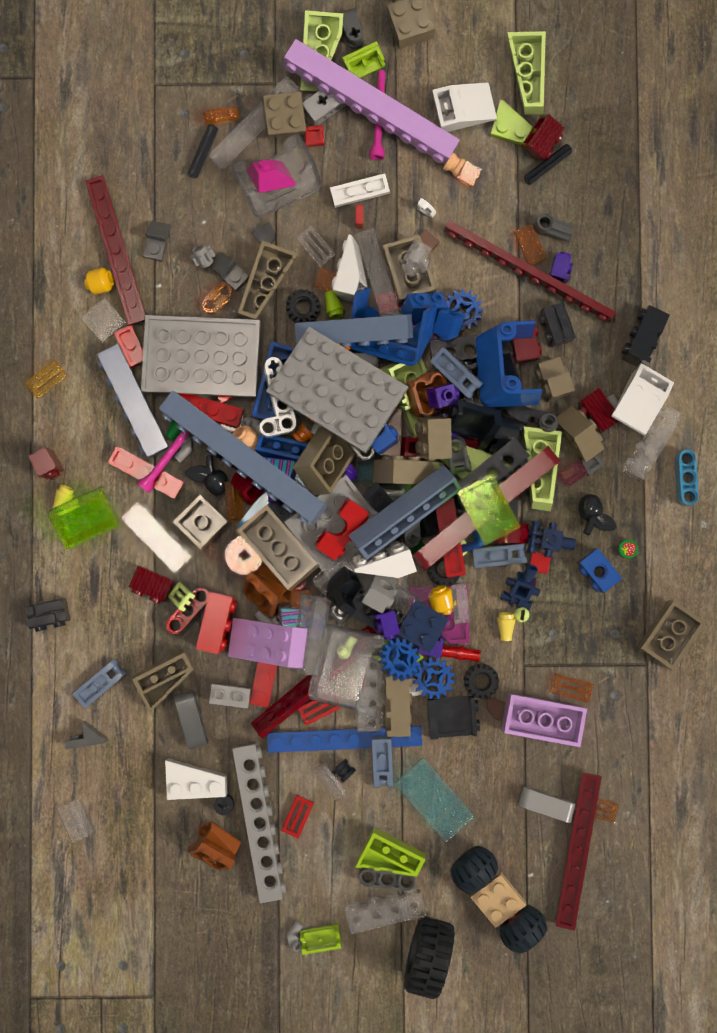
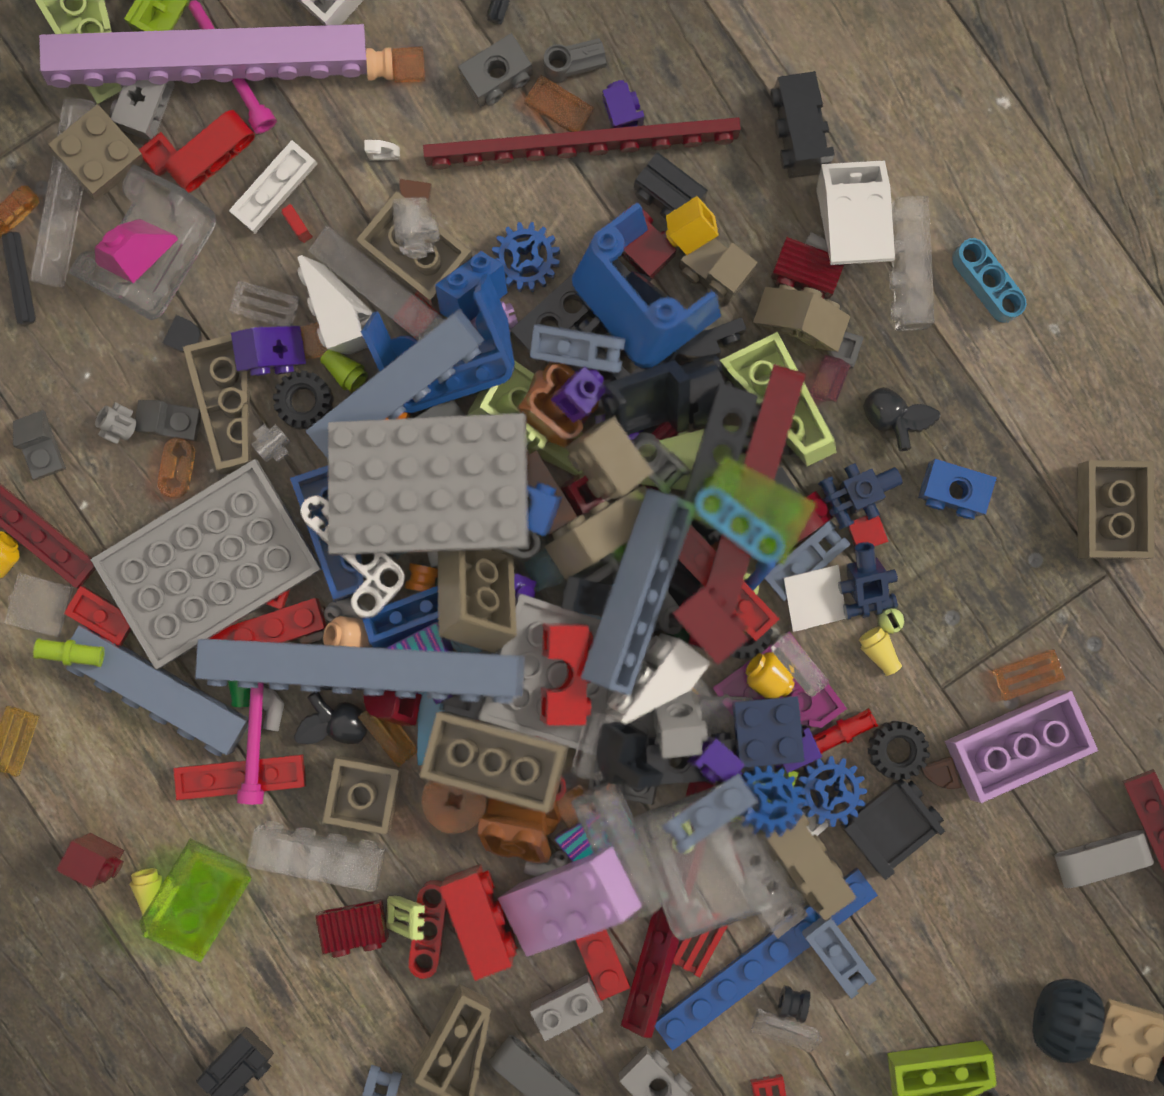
camera: 30 degrees left, 0 degrees up
clear light blue plate [395,757,475,842] -> none
blue brick [433,308,464,341] -> none
dark grey plate [539,413,559,432] -> none
tile [618,539,638,559] -> none
none -> lime pin [33,638,105,667]
none -> red beam [164,110,255,193]
none -> dark purple brick [231,326,306,376]
none -> clear gear [251,424,291,463]
none -> dark grey brick [458,33,533,107]
none -> sand blue plate [662,774,758,854]
none -> yellow brick [665,196,719,255]
none -> dark red brick [673,587,749,665]
none -> dark azure beam [696,488,784,562]
none -> white sticker [784,565,846,632]

